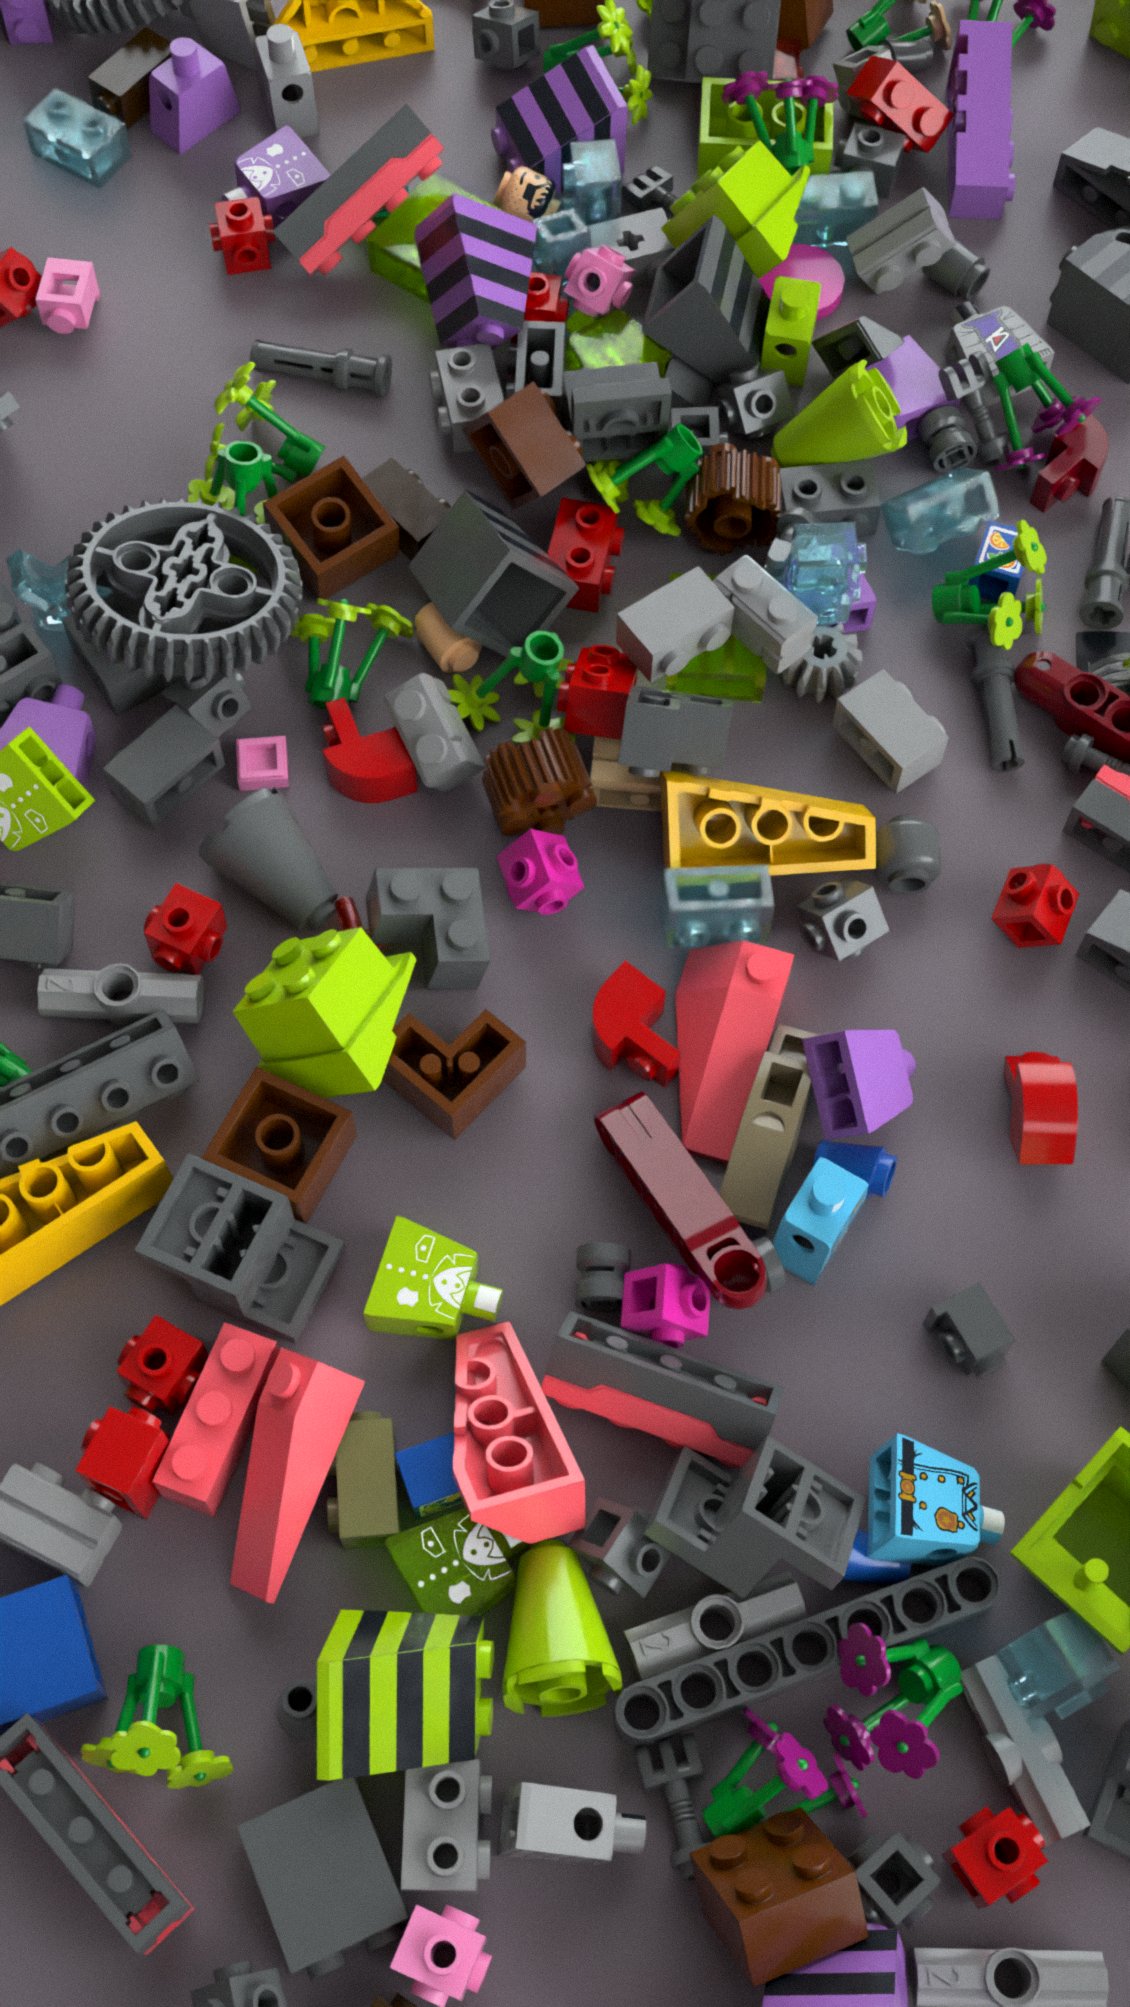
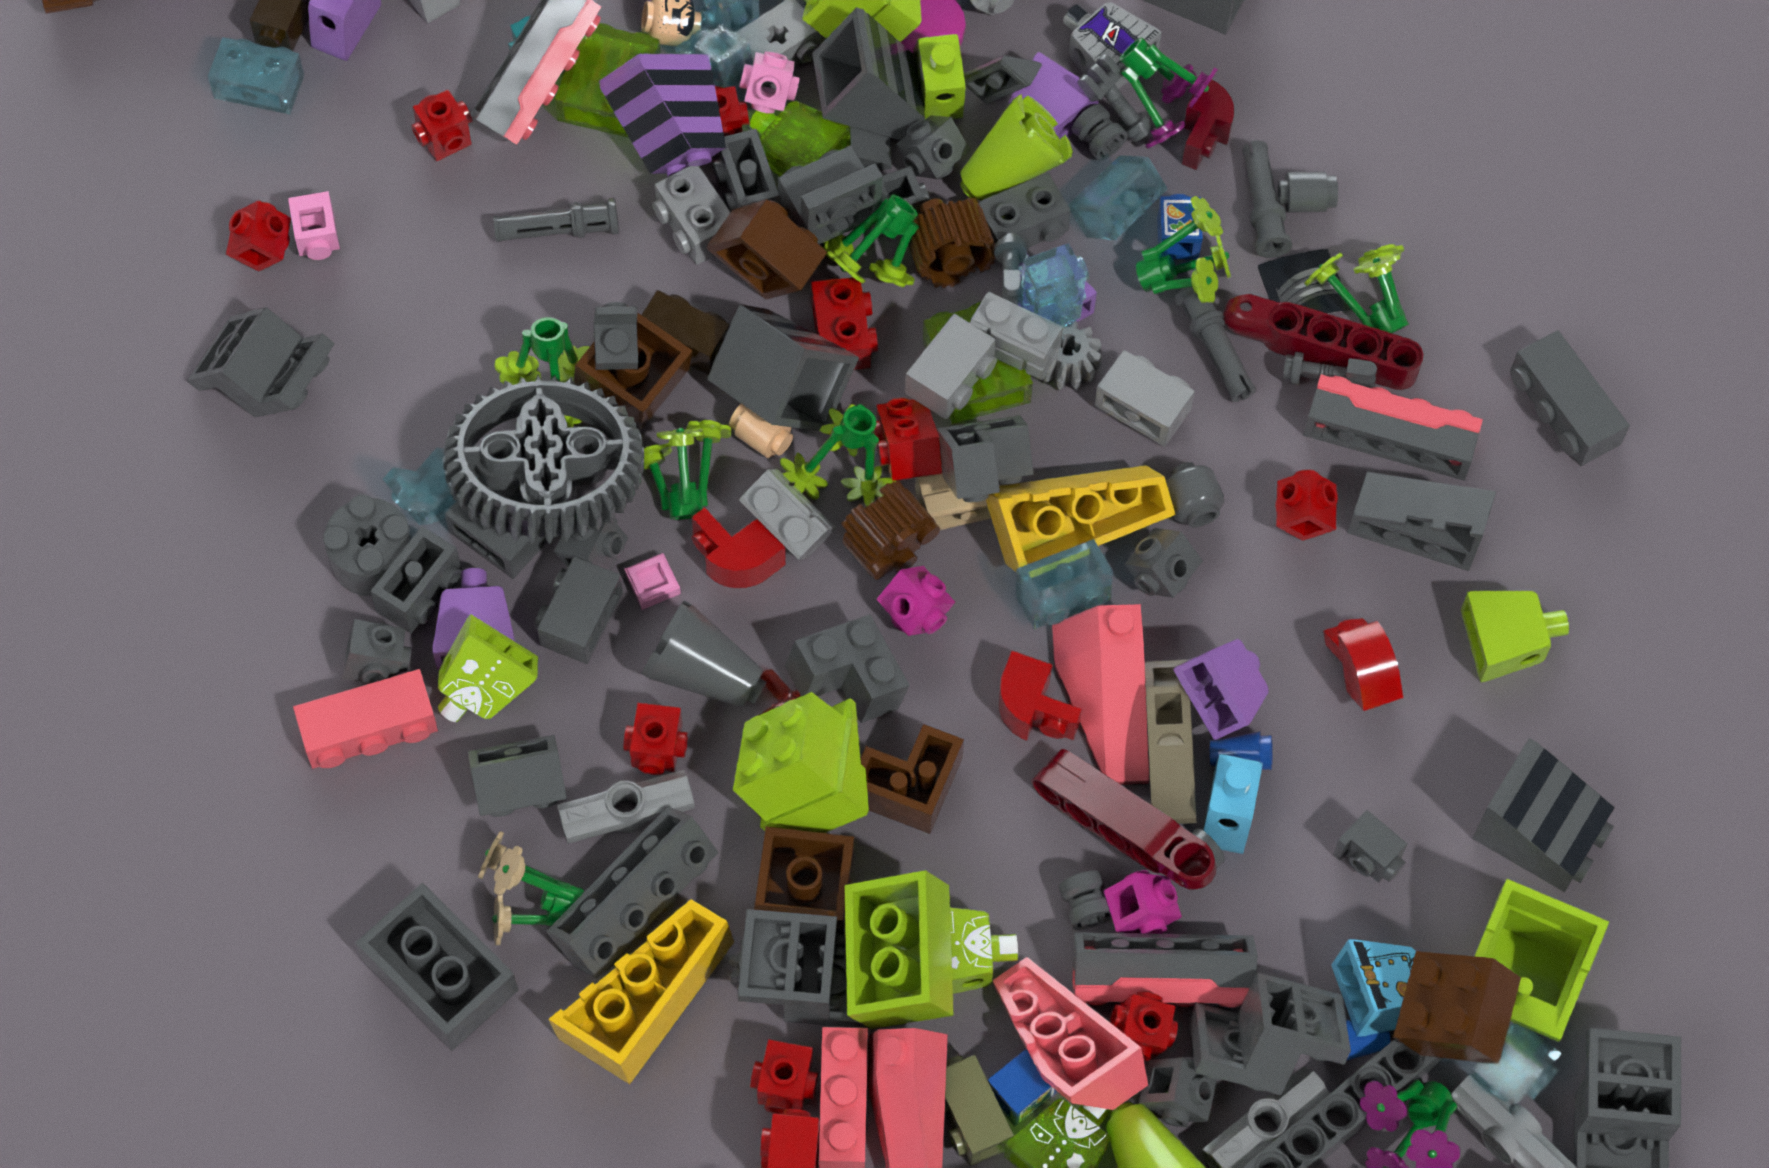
camera: 20 degrees left, 0 degrees up
plant [204,362,325,483] -> none
medium lavender torso [222,124,331,230] -> none
none -> dark grey bracket [593,302,638,370]
none -> lime brick [845,870,954,1029]
none -> red brick [1109,991,1178,1061]
none -> reddish brown brick [1393,951,1521,1065]

